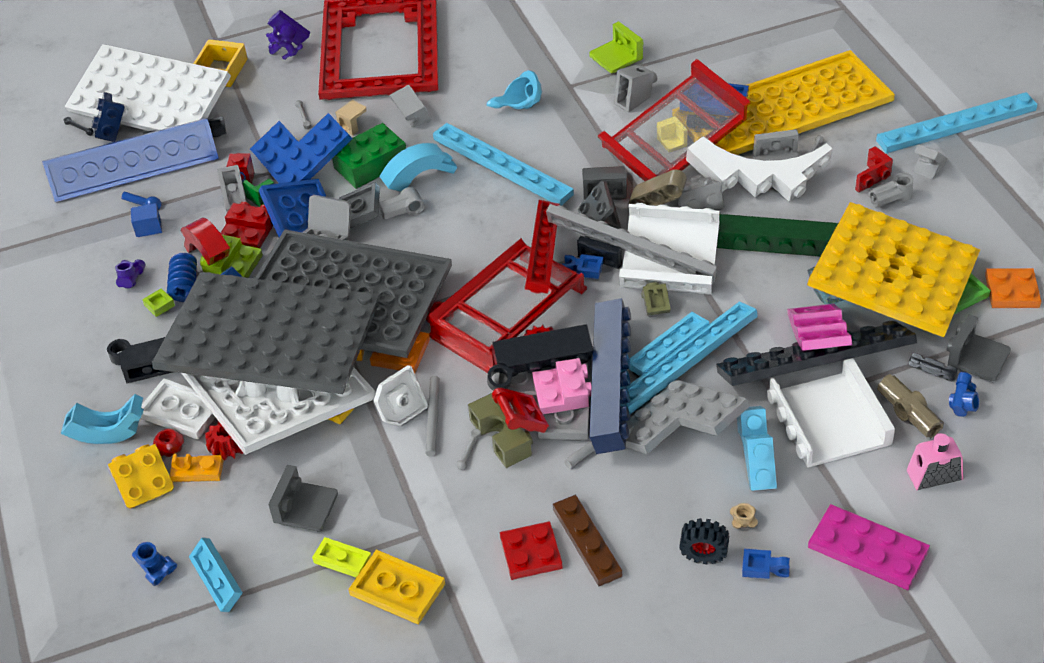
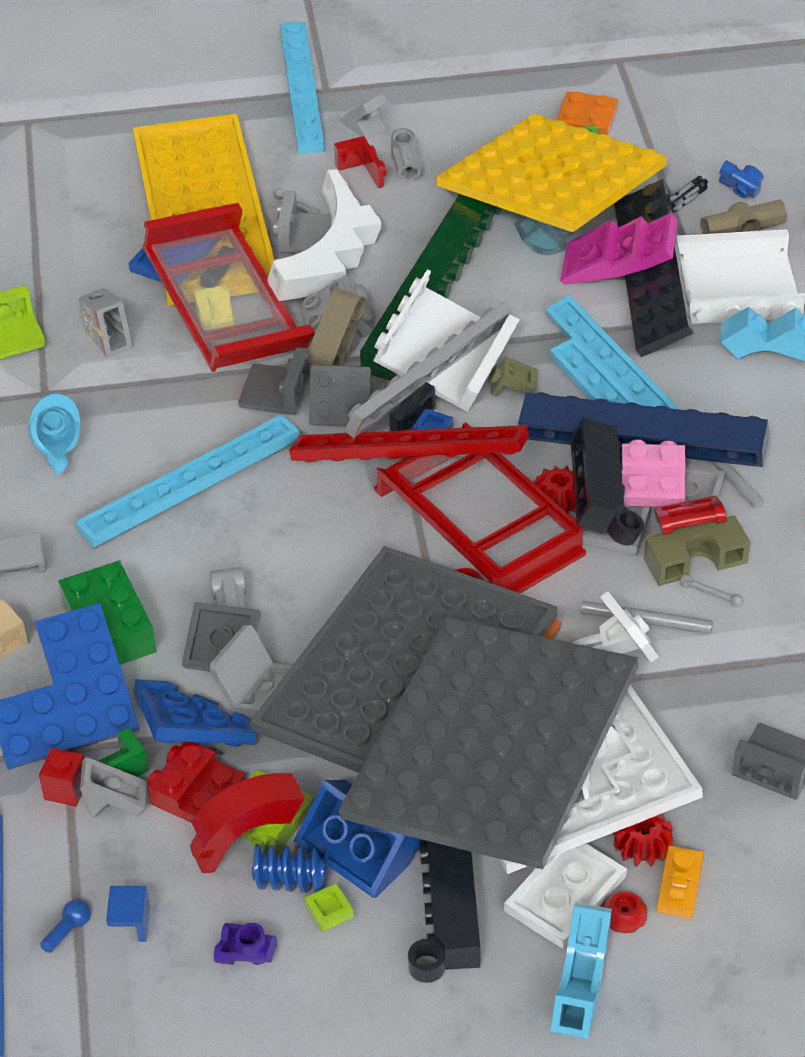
camera: 80 degrees left, 0 degrees up
yellow bracket [108,444,174,509] -> none
medium azure arch [380,143,457,192] -> none
light grey plate [626,380,749,454] -> none
dark grey bracket [947,314,1011,381] -> none

